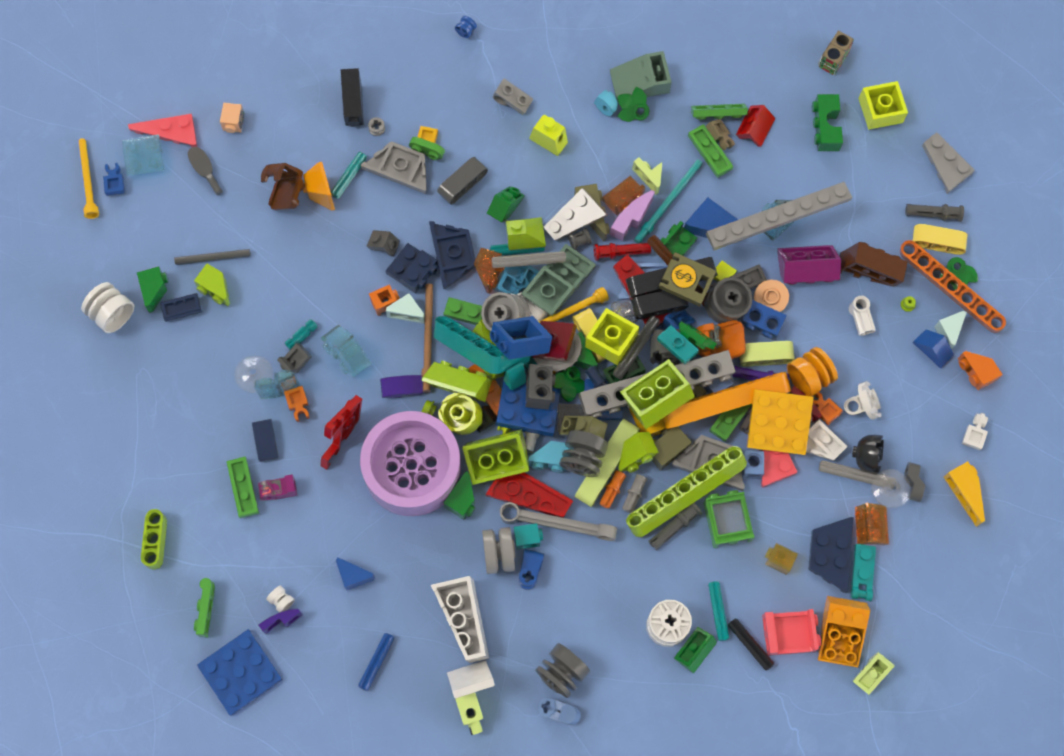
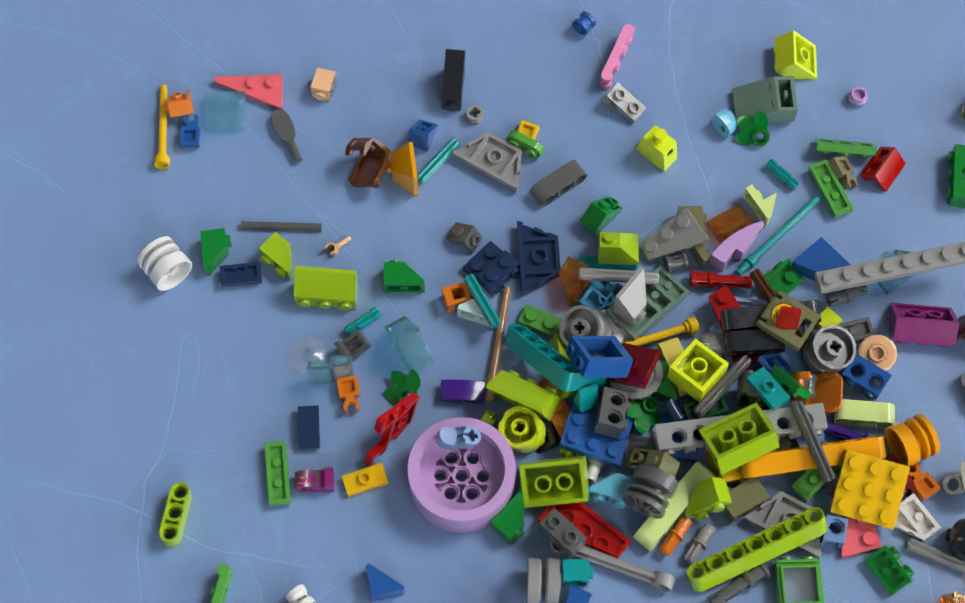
camera: 10 degrees right, 5 degrees down
none -> orange brick [163,89,194,117]
none -> lime slope [294,266,359,311]
none -> light nougat hand [325,236,351,257]
none -> yellow plate [341,463,389,498]
none -> green slope [384,260,425,293]
none -> green plate [384,369,421,403]
none -> blue slope [409,119,438,151]
none -> medium blue piece [435,425,481,450]
none -> teal axle [464,274,501,329]
none -> dark grey brick [539,508,587,559]
none -> bright pink plate [600,24,634,90]
none -> slope [613,267,647,327]
none -> teal axle [765,159,800,191]
none -> neon yellow slope [774,30,817,80]
none -> red slope [776,306,802,330]
none -> dark grey axle [791,401,835,482]
none -> dark grey pin [825,285,868,307]
none -> lavender plate [848,87,868,106]
none -> green bracket [865,545,915,596]

